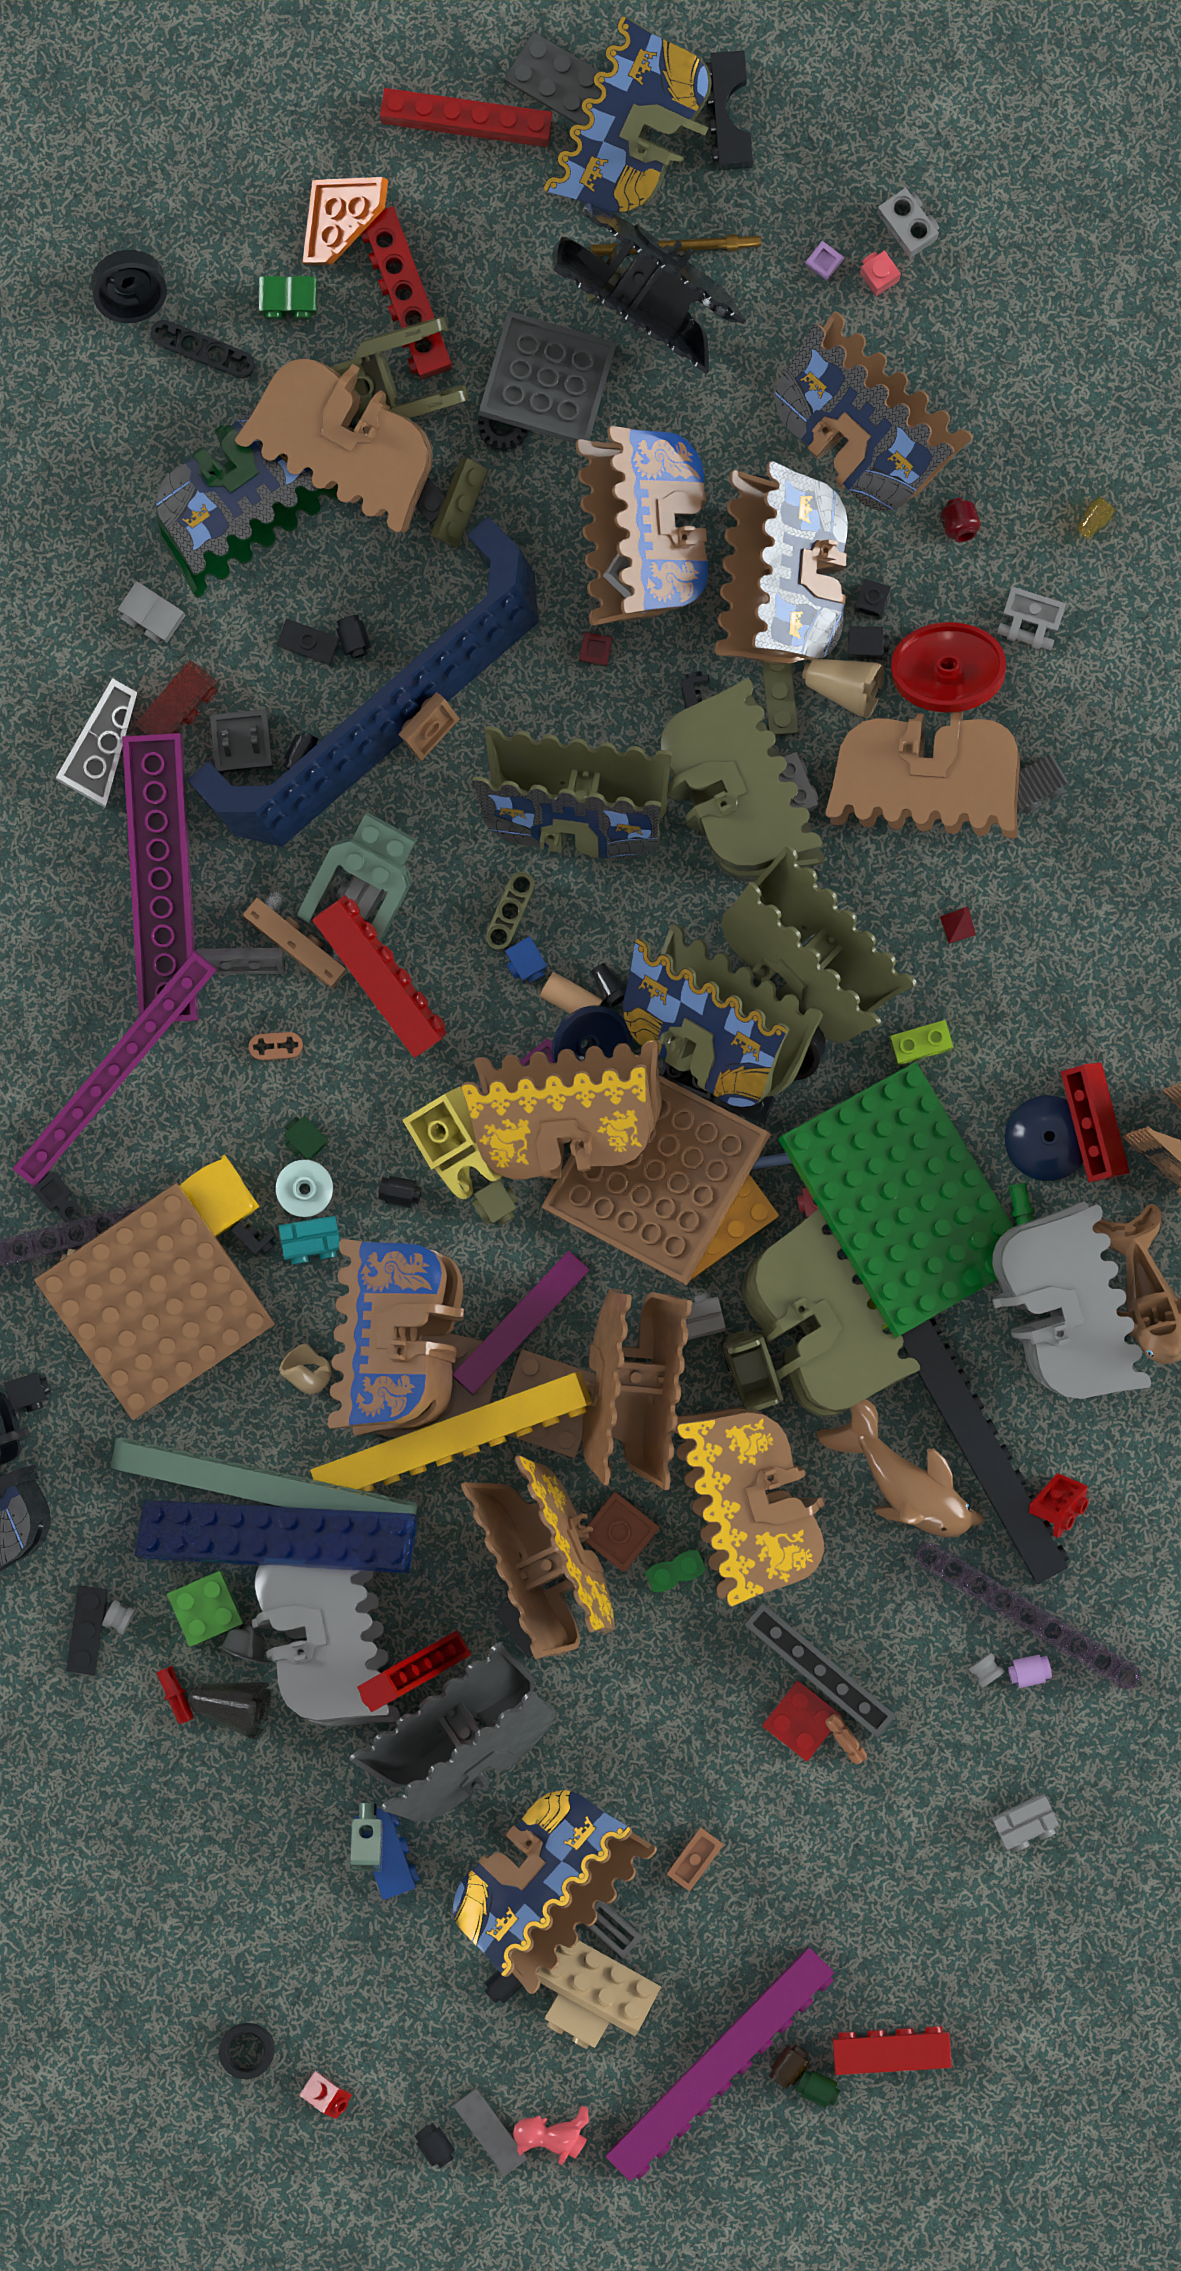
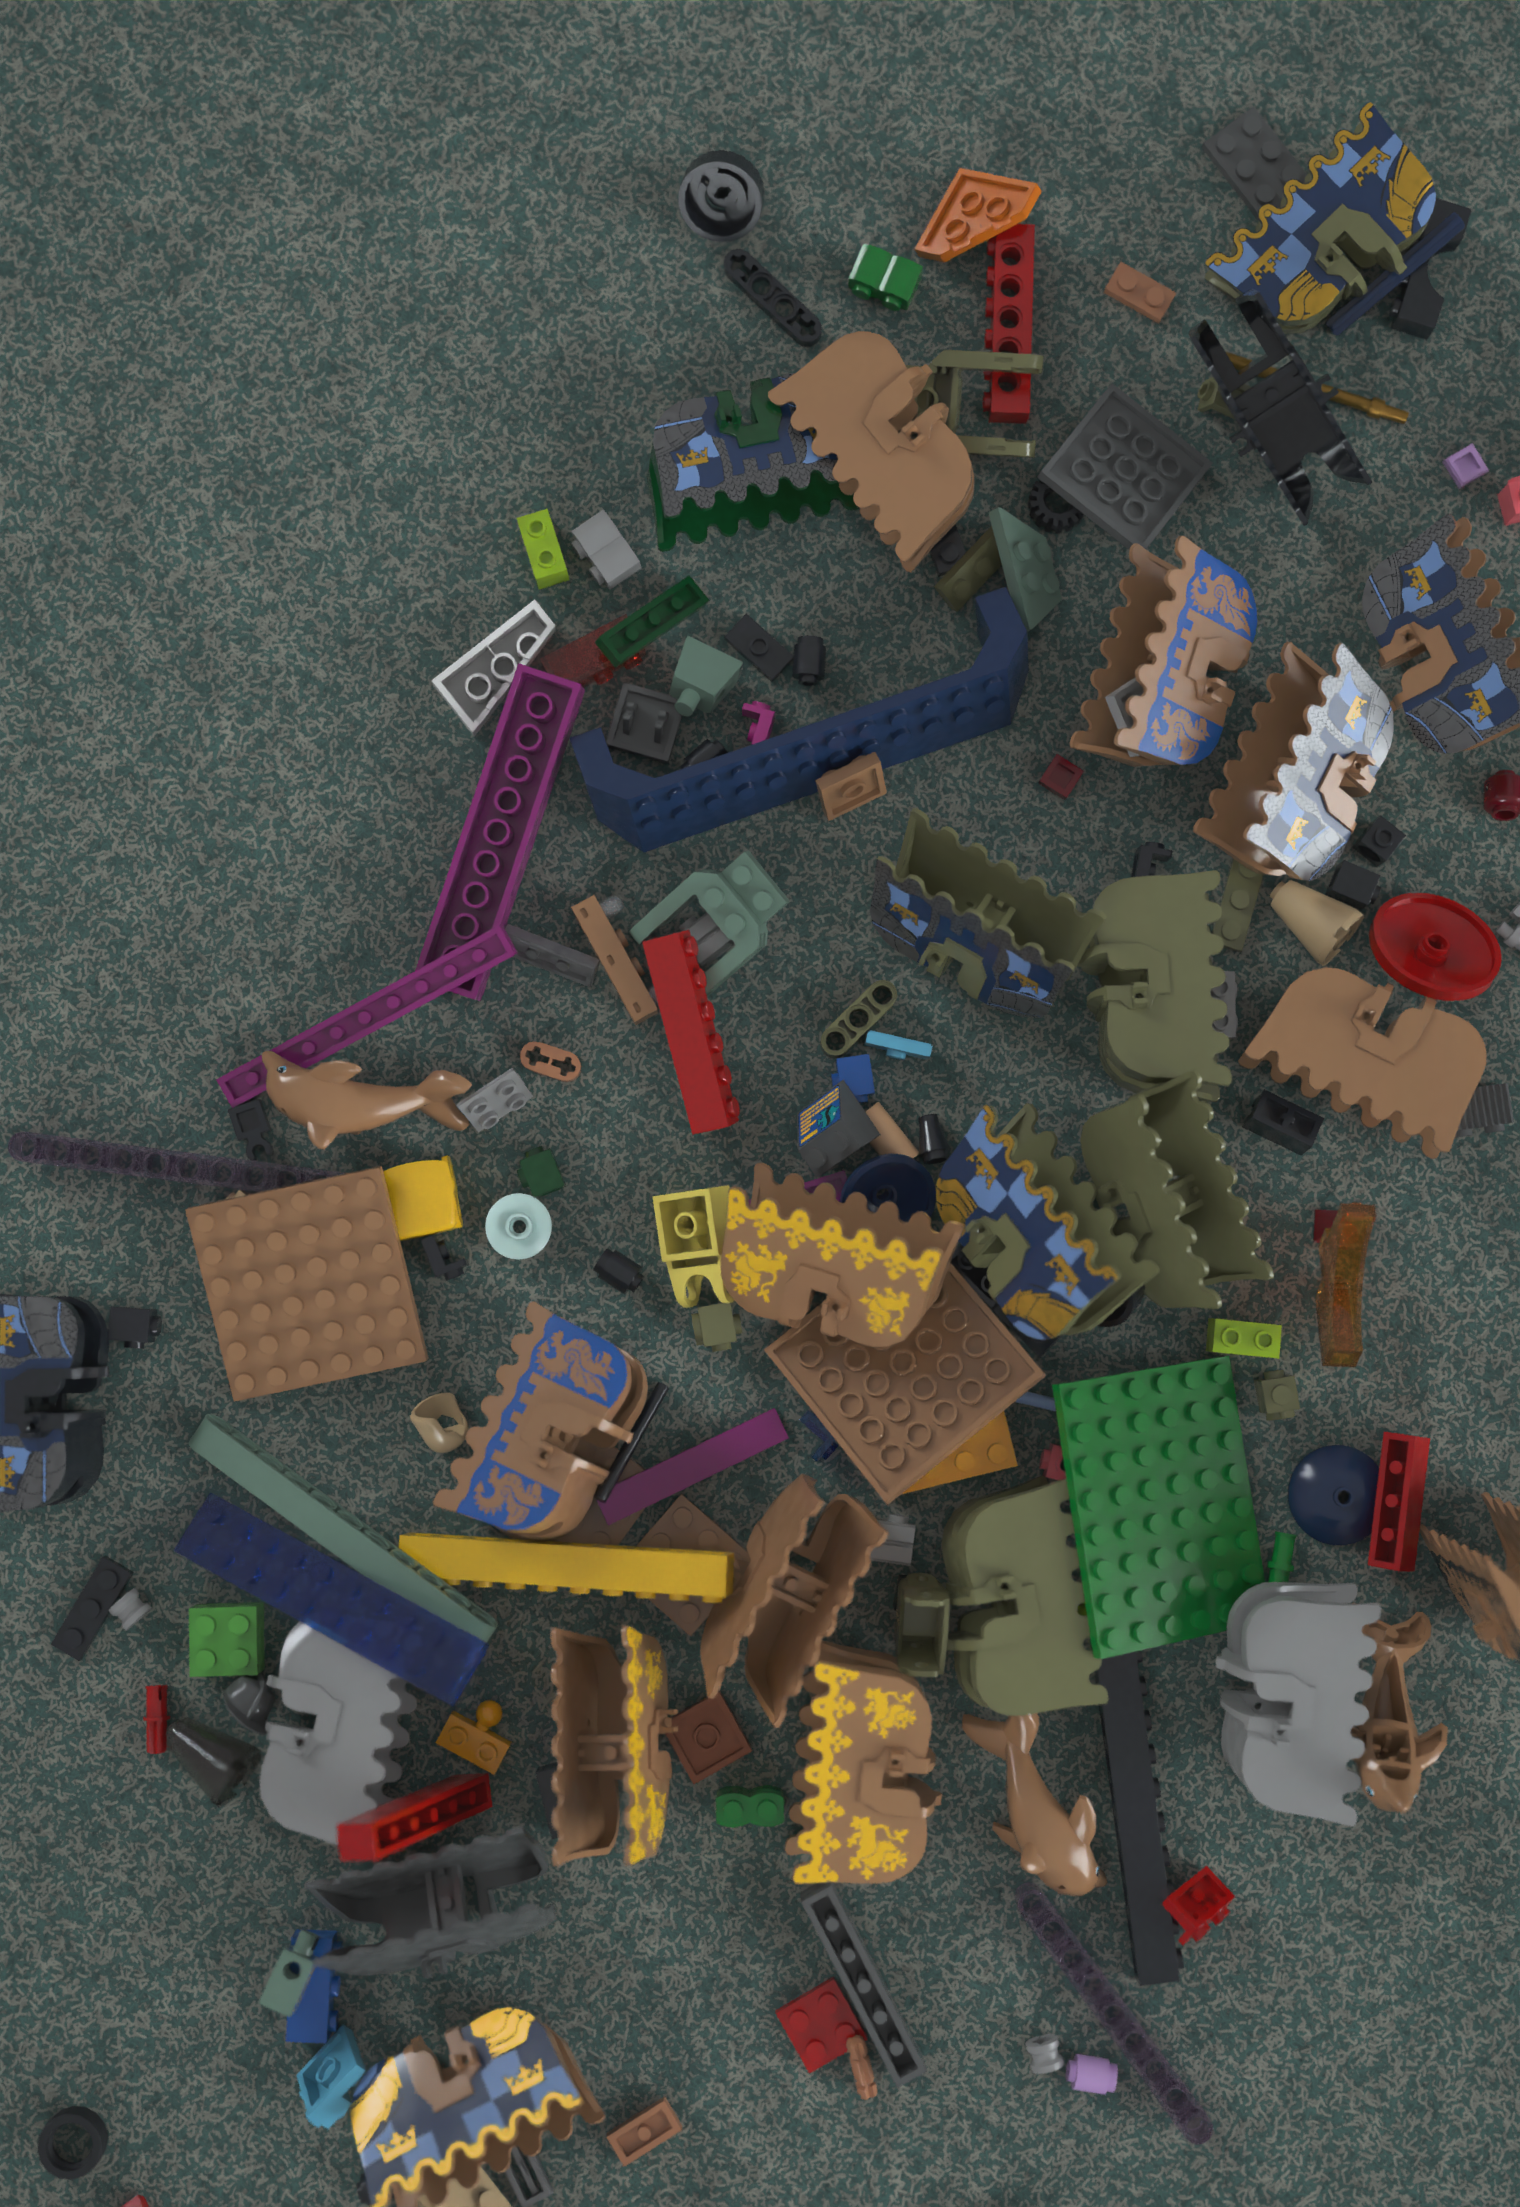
camera: 15 degrees right, 0 degrees up
teal brick [279,1216,341,1265] -> none
red brick [380,88,553,148] -> none
none -> medium nougat animal [261,1051,472,1149]
none -> medium azure plate [296,2024,366,2129]
none -> light orange plate [436,1700,512,1775]
none -> light grey hinge [456,1068,533,1133]
none -> lime brick [516,509,569,590]
none -> dark green plate [594,575,710,668]
none -> black bar [594,1382,669,1503]
none -> sand green torso [669,636,743,716]
none -> dark pink bracket [742,701,775,745]
none -> dark grey slope [797,1080,880,1178]
none -> clear blue bracket [799,1409,839,1462]
none -> medium azure plate [864,1030,932,1060]
none -> sand green wing [988,508,1062,631]
none -> nougat plate [1103,262,1176,324]
none -> black hinge [1242,1089,1324,1155]
none -> olive brick [1254,1370,1300,1421]
none -> clear orange arch [1315,1202,1376,1367]
none -> dark blue axle [1326,213,1465,336]

